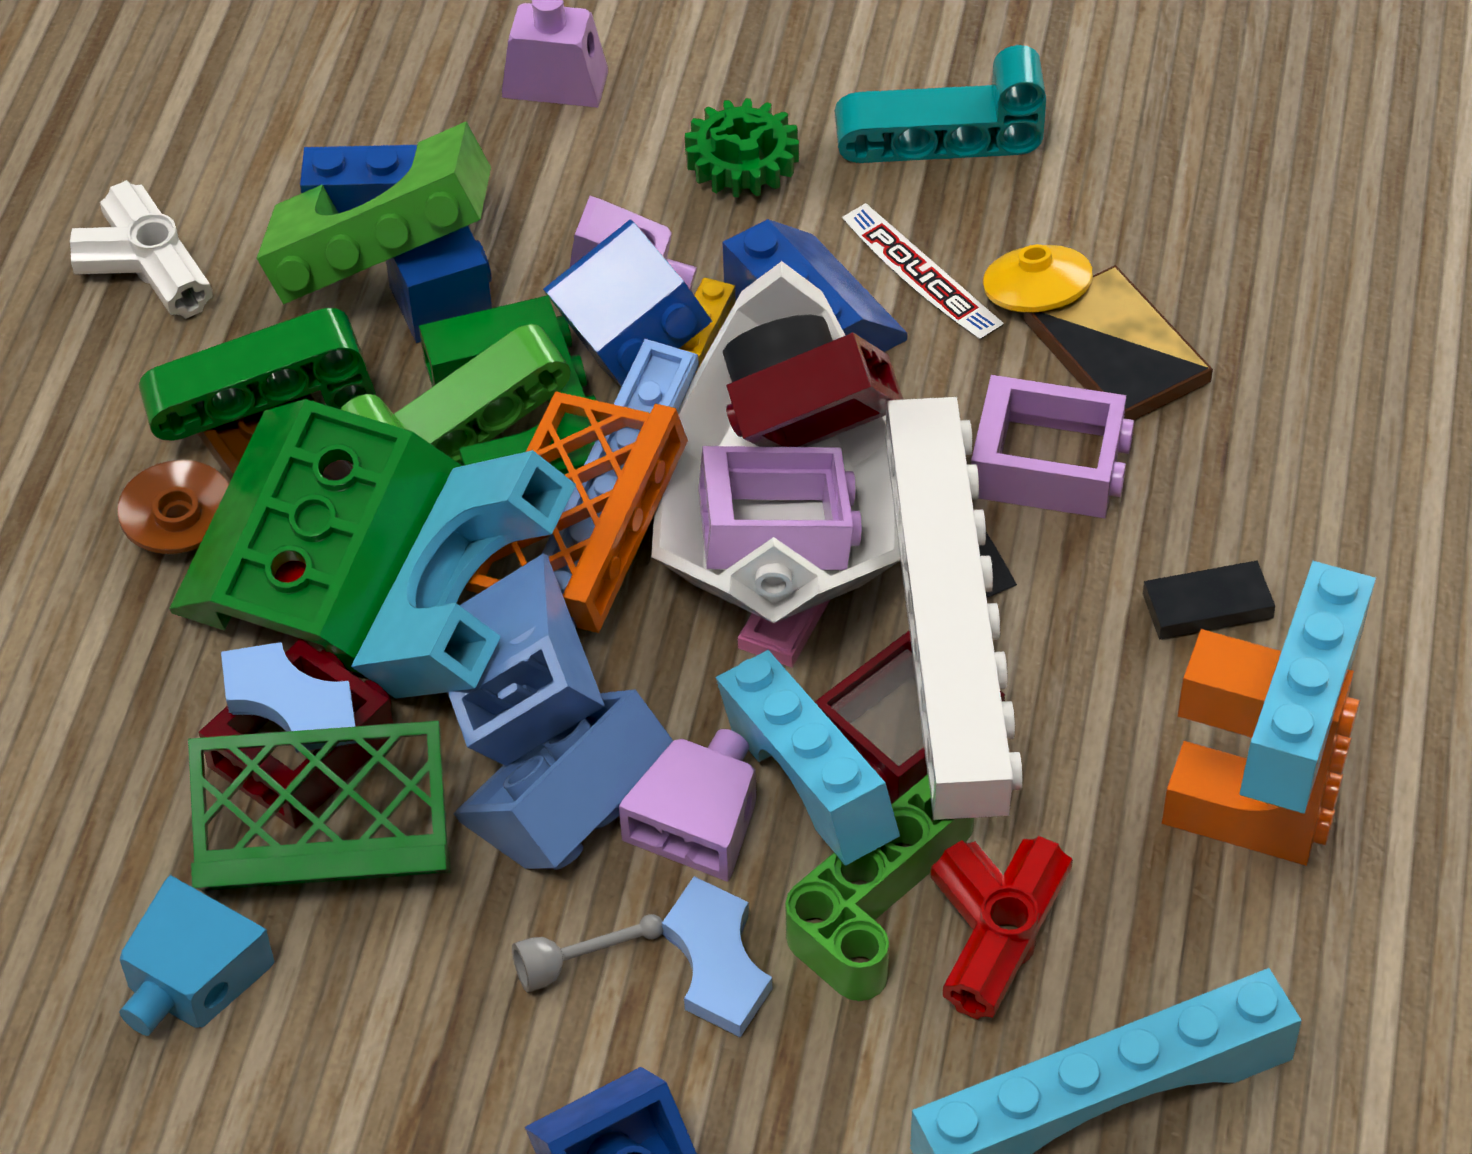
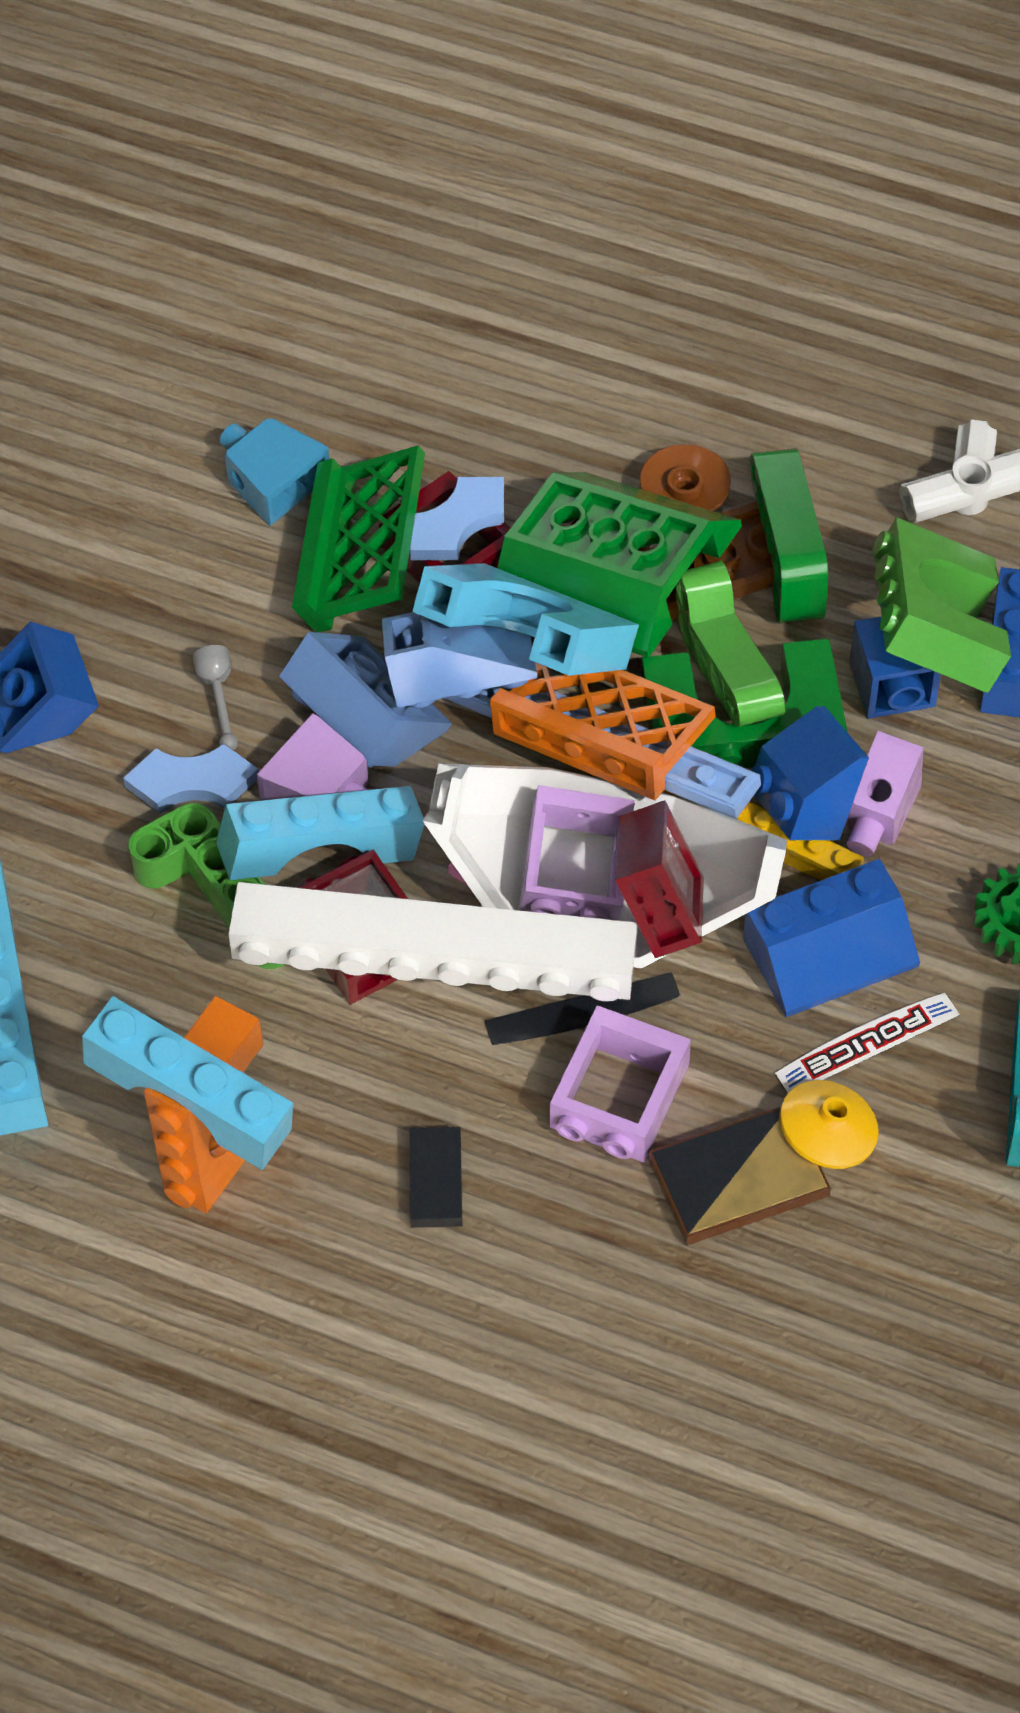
camera: 100 degrees right, 5 degrees up
black tyre [723,314,833,382] -> none
red piece [930,836,1073,1020] -> none

